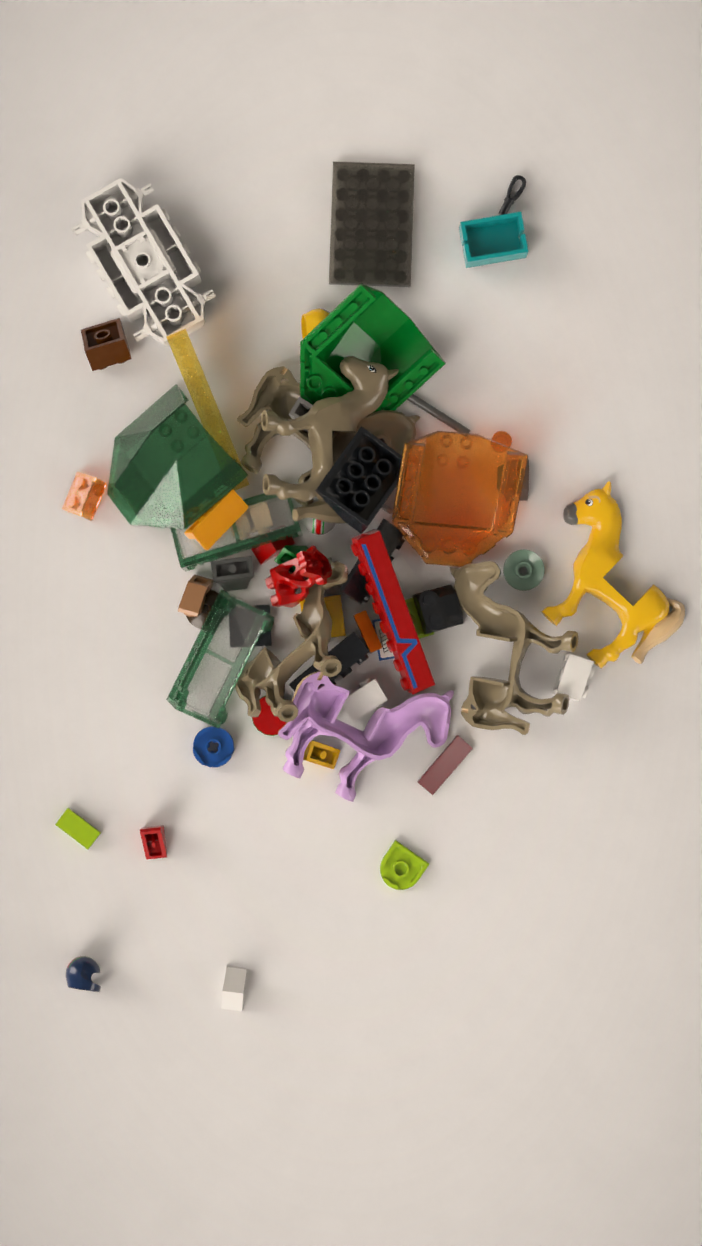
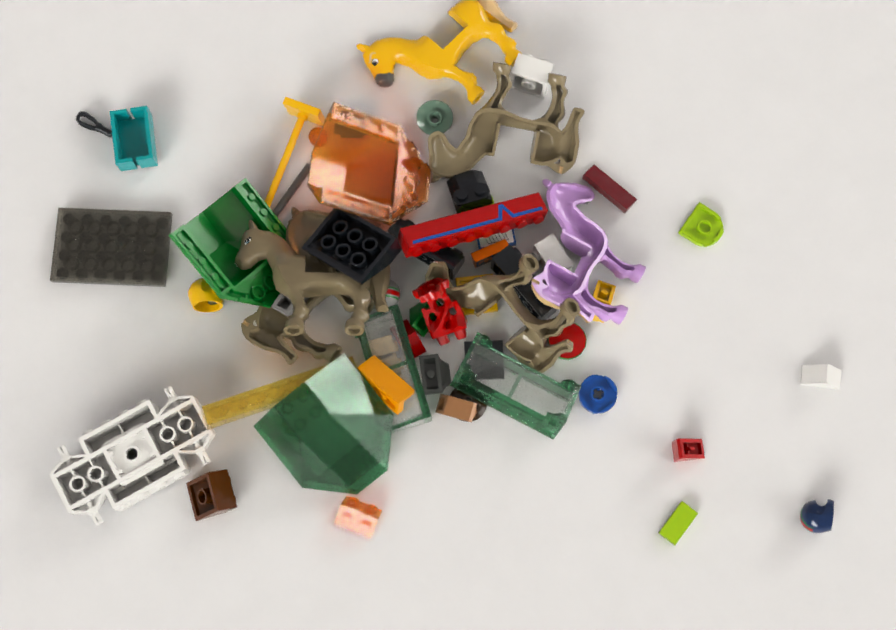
camera: 90 degrees left, 10 degrees down
none -> yellow tile [265,97,326,207]

